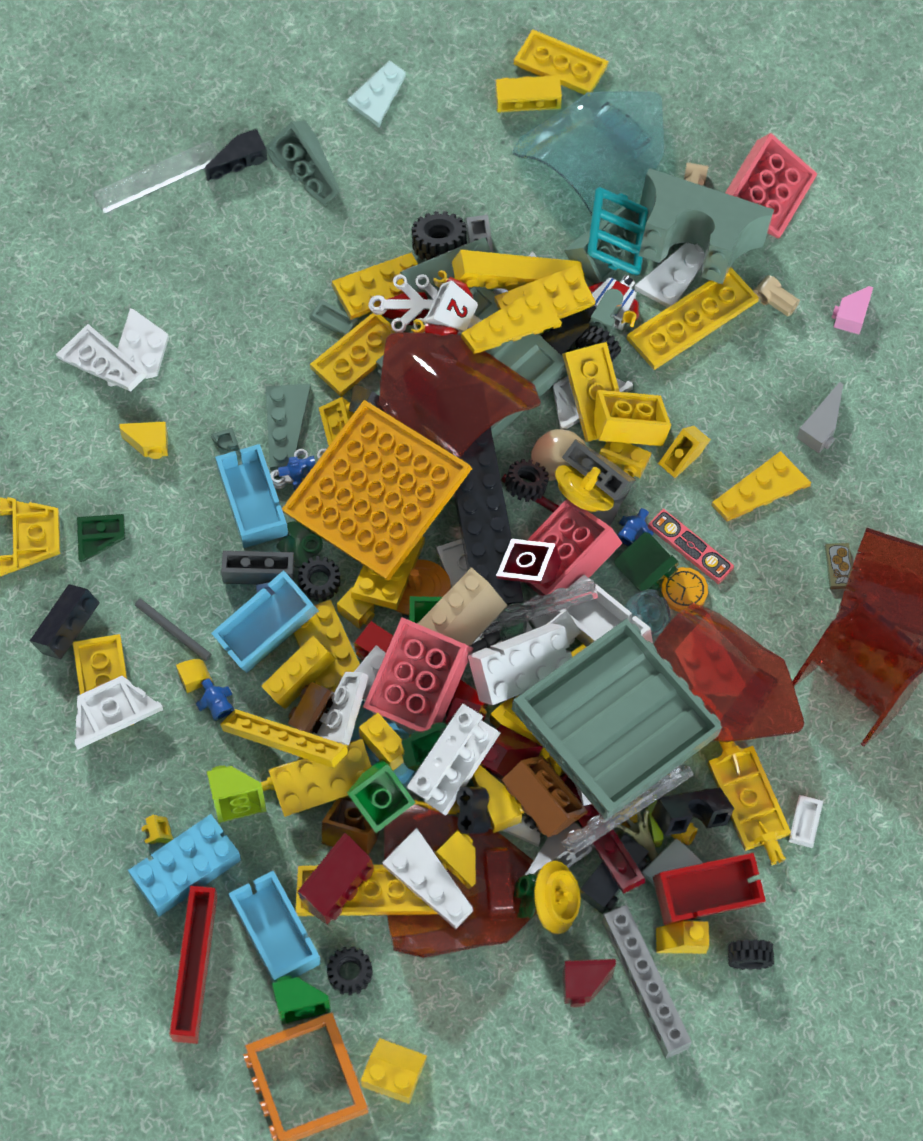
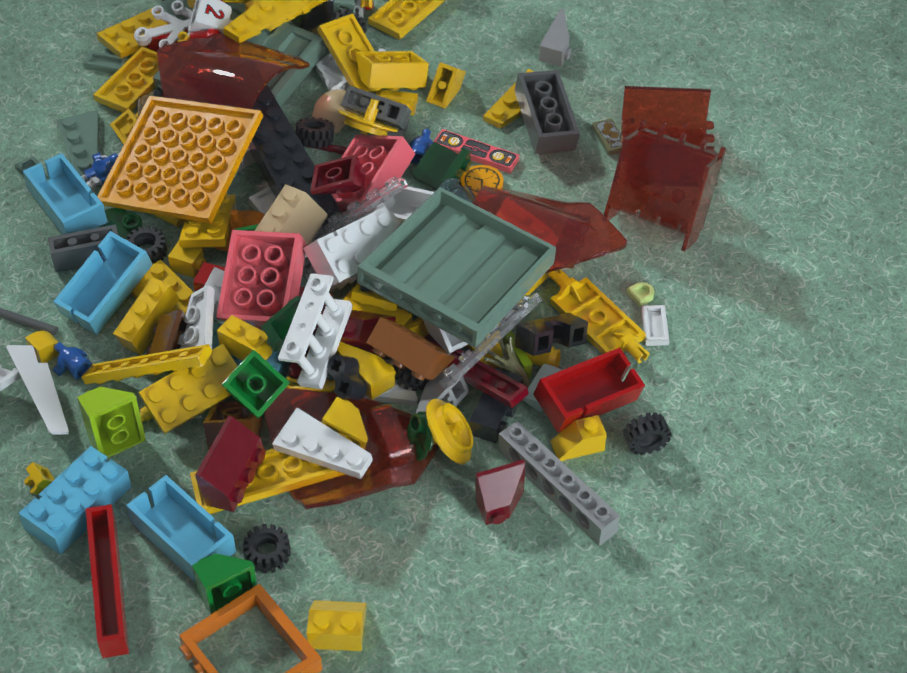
camera: 15 degrees left, 15 degrees down
none -> white wedge [6,345,69,435]
none -> dark grey brick [514,70,580,154]
none -> yellowish green tile [626,282,654,307]

